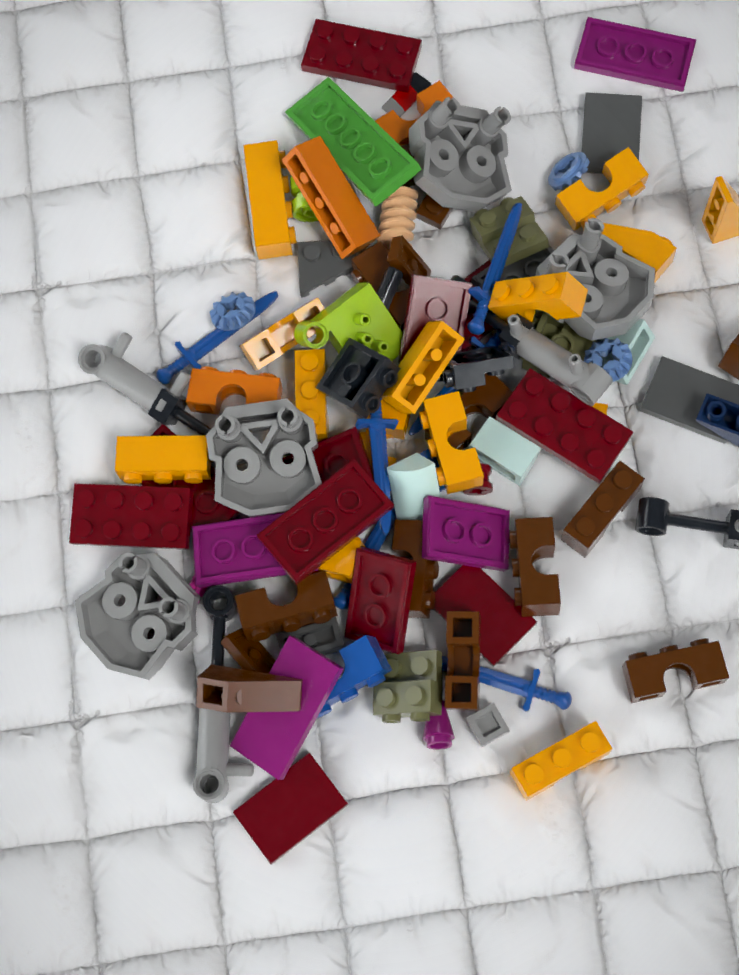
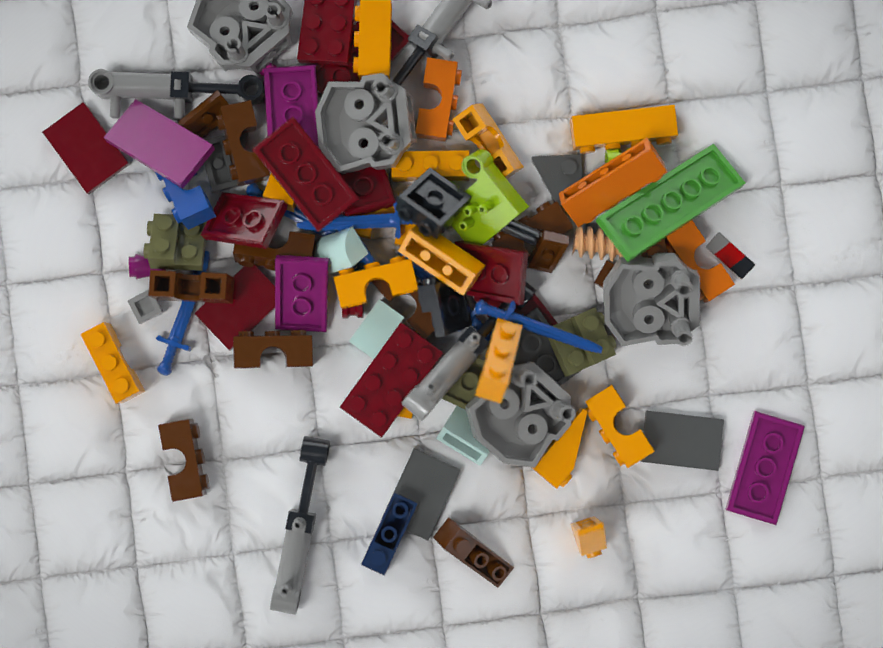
camera: 85 degrees right, 15 degrees up
blue sword [156,291,278,384] -> none
reddish brown slope [196,664,303,713] -> none
medium blue gear [209,292,256,331] -> none
dark red plate [301,19,422,93] -> none
medium blue gear [548,152,590,191] -> none
reddish brown arch [561,461,645,558] -> none
medium blue gear [584,338,633,382] -> none

